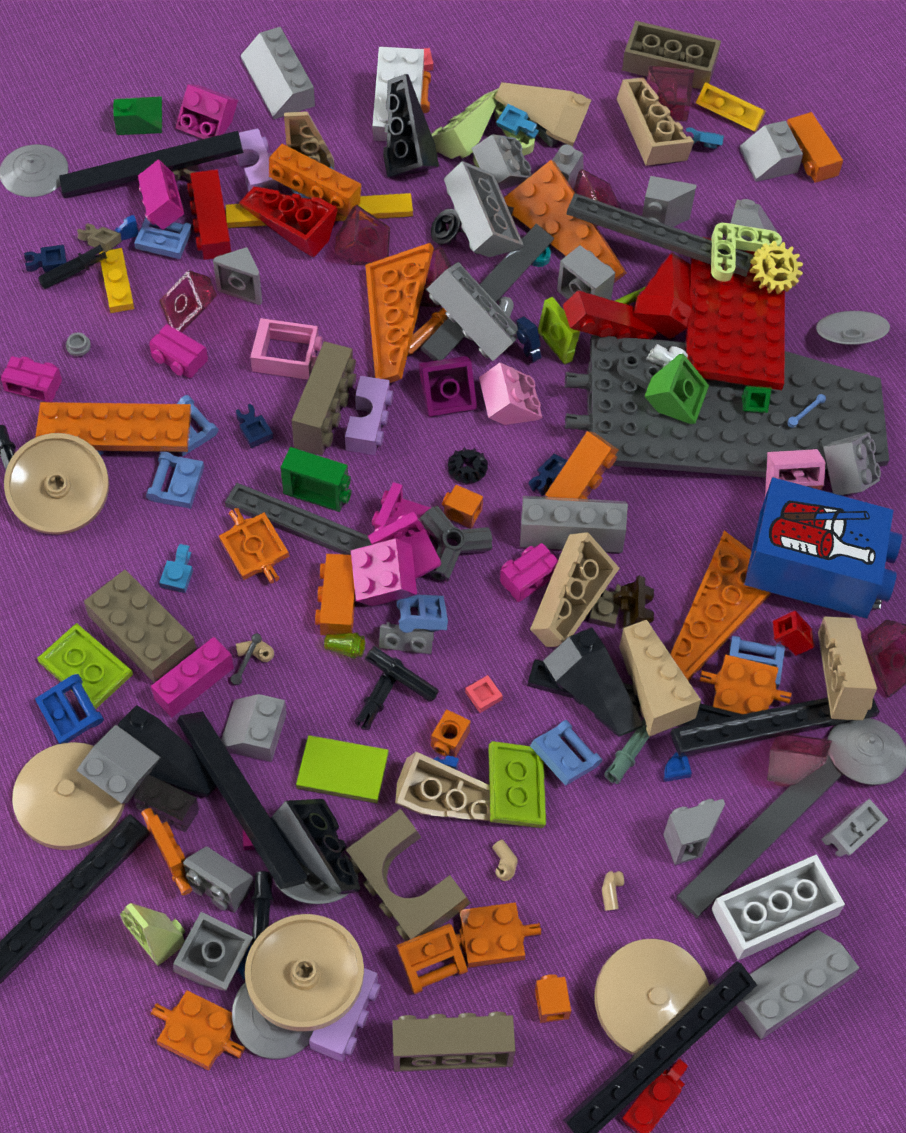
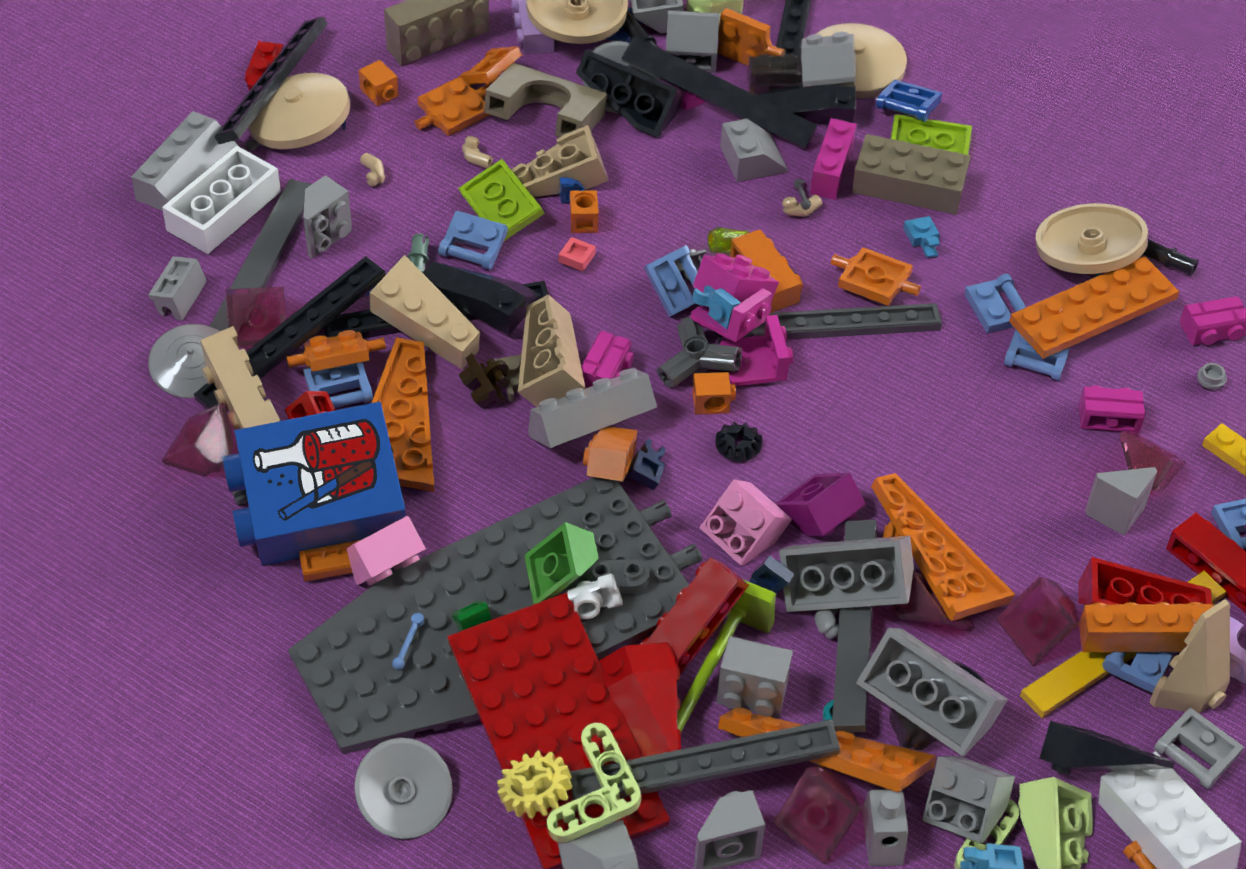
camera: 150 degrees right, 10 degrees down
dark blue plate [236,404,274,448] -> none
bright pink window [250,318,322,380] -> none
green window [280,447,352,512] -> none
dark tan brick [292,341,356,456] -> none
lime tile [296,735,389,804] -> none
lavender arch [345,376,393,455] -> none
black axle [354,659,404,730] -> none
black axle [364,645,439,702] -> none
light grey slope [823,432,881,495] -> none
none -> dark azure plate [692,285,741,329]
none -> light grey plate [1154,707,1244,790]

